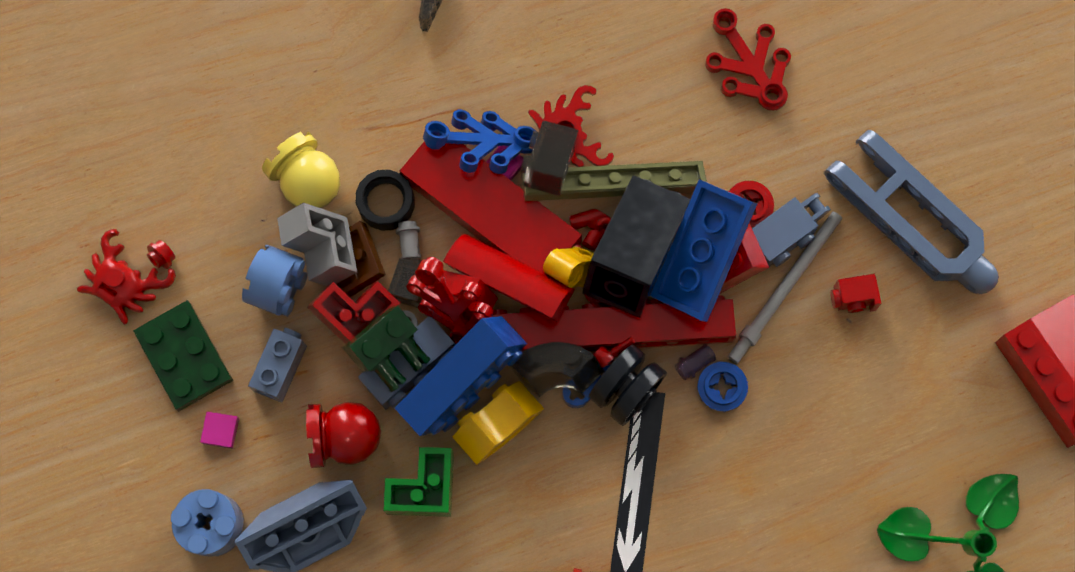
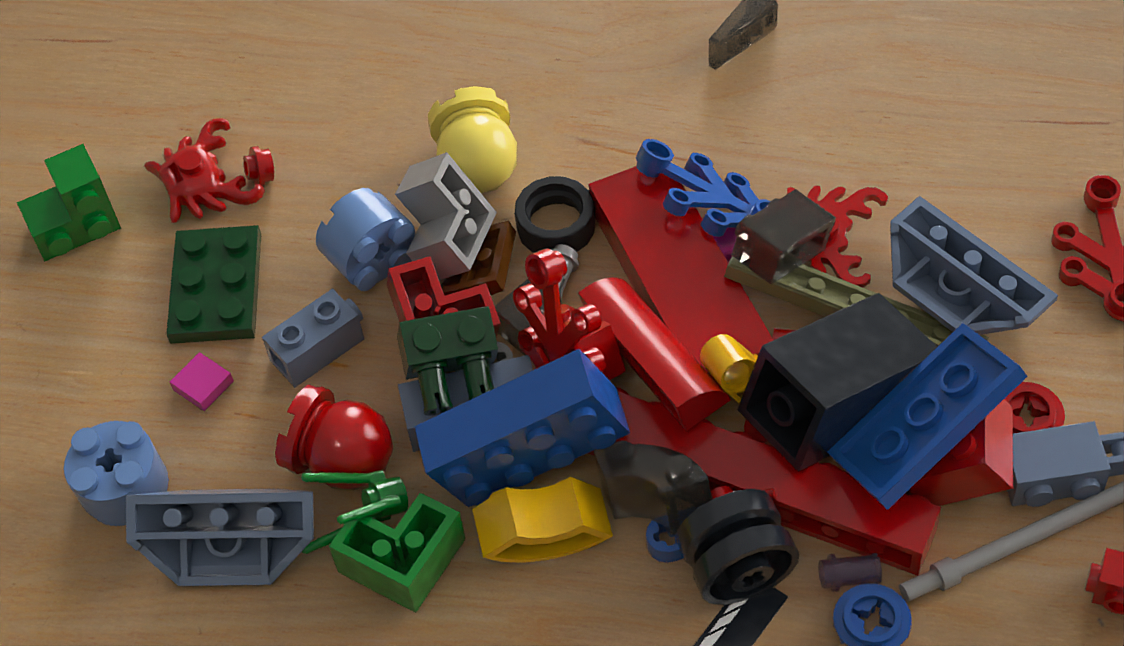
camera: 30 degrees right, 20 degrees down
none -> green brick [17,144,121,262]
none -> green plant [301,470,408,554]
none -> sand blue wedge [890,196,1058,335]

